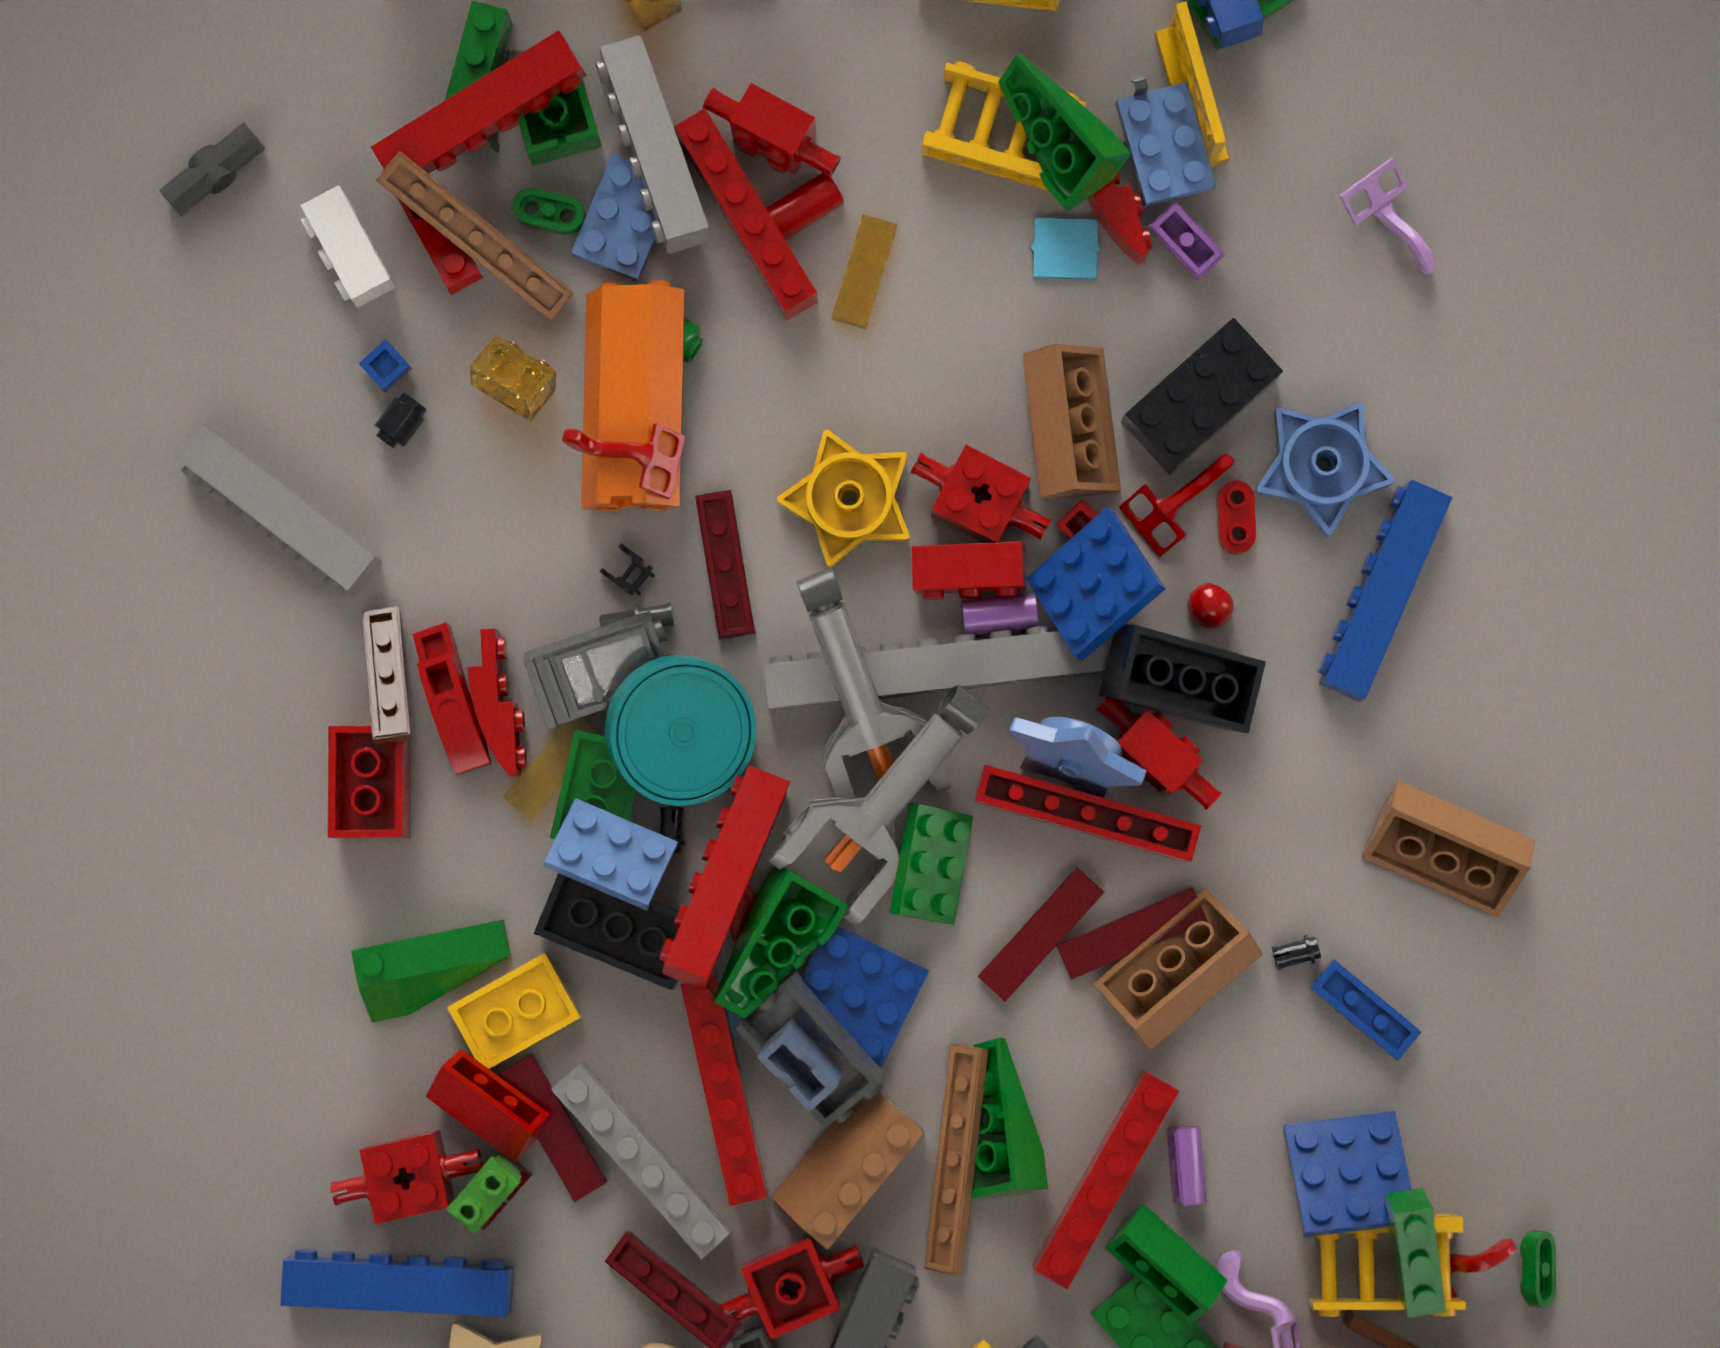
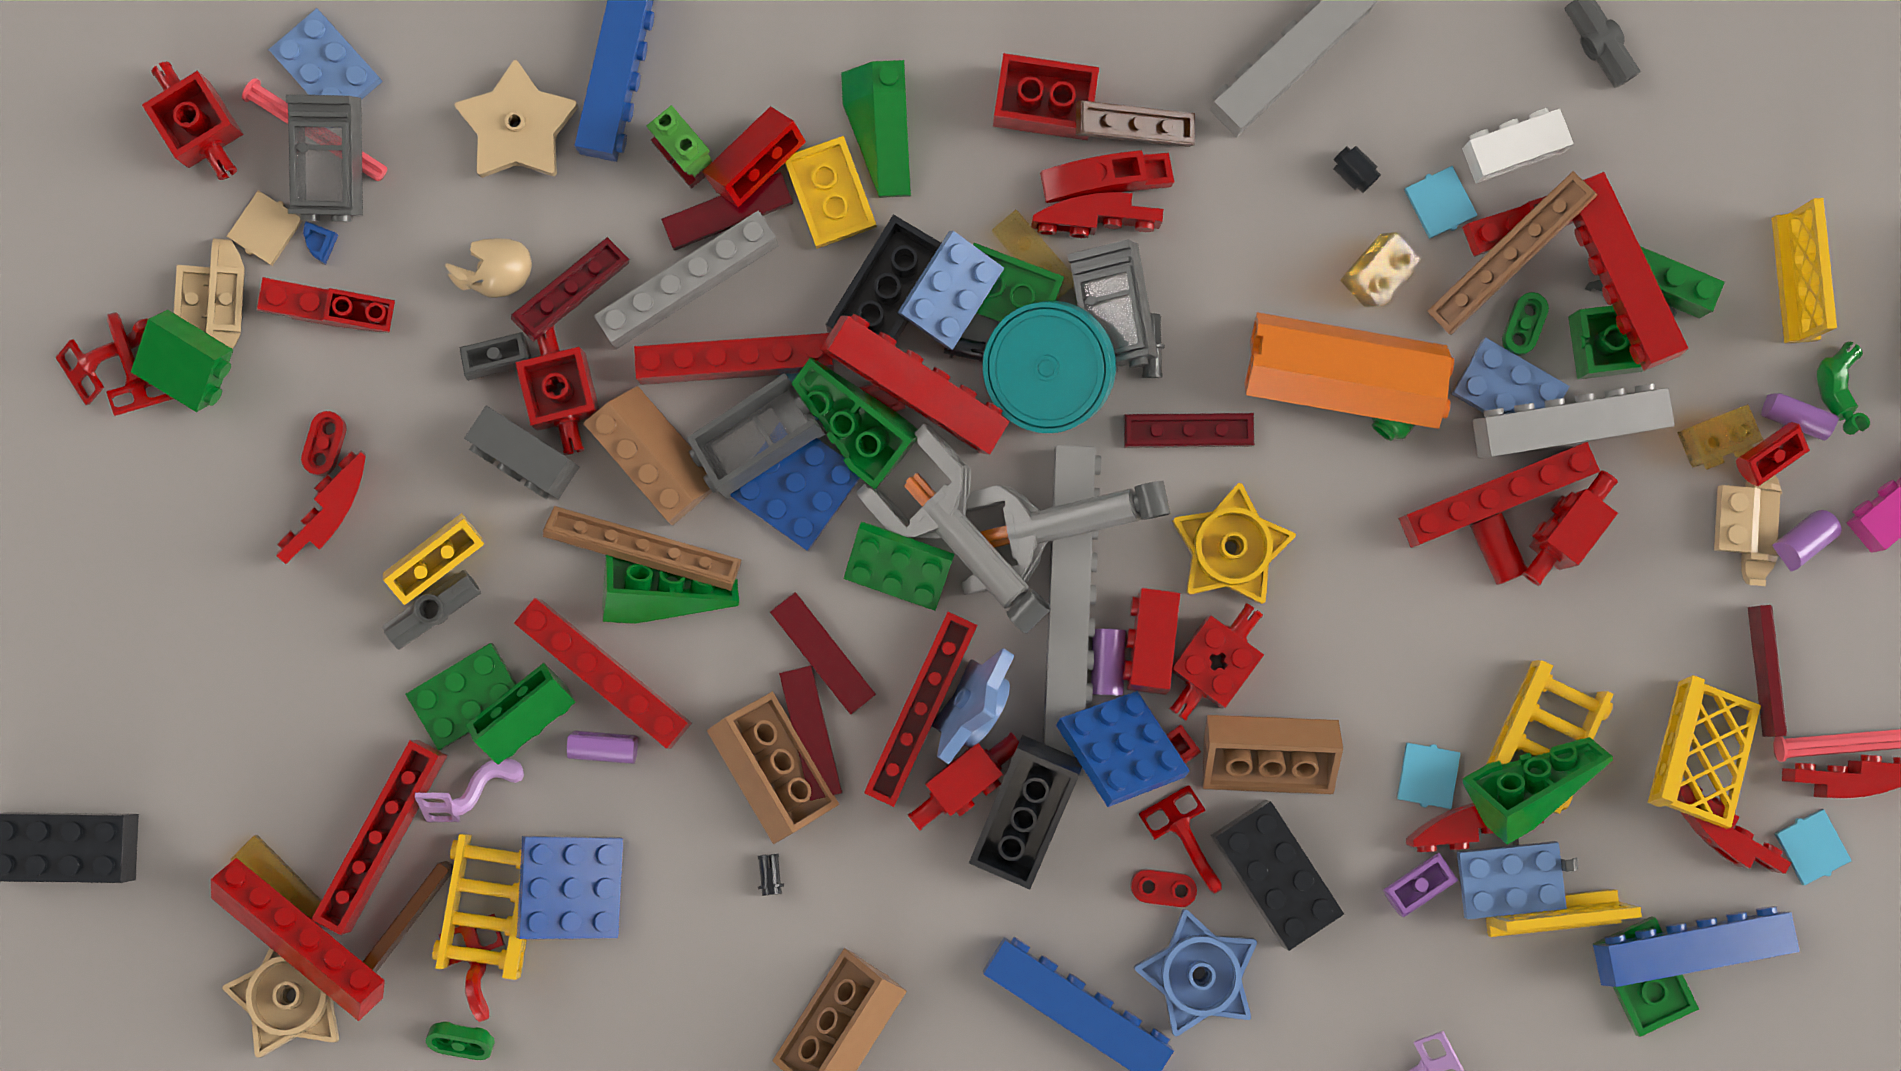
camera: 90 degrees right, 0 degrees up
red brick [330,1130,483,1224] -> none
blue plate [359,339,412,392] -> none
red piece [562,423,686,499] -> none
black piece [599,543,655,596] -> none
sand blue brick [757,1019,844,1112] -> none
clear yellow tile [832,215,897,329] -> none
red piece [1187,583,1234,629] -> none
blue plate [1309,959,1421,1061] -> none
green brick [1385,1188,1446,1318] -> none
none -> medium azure piece [1404,166,1477,239]

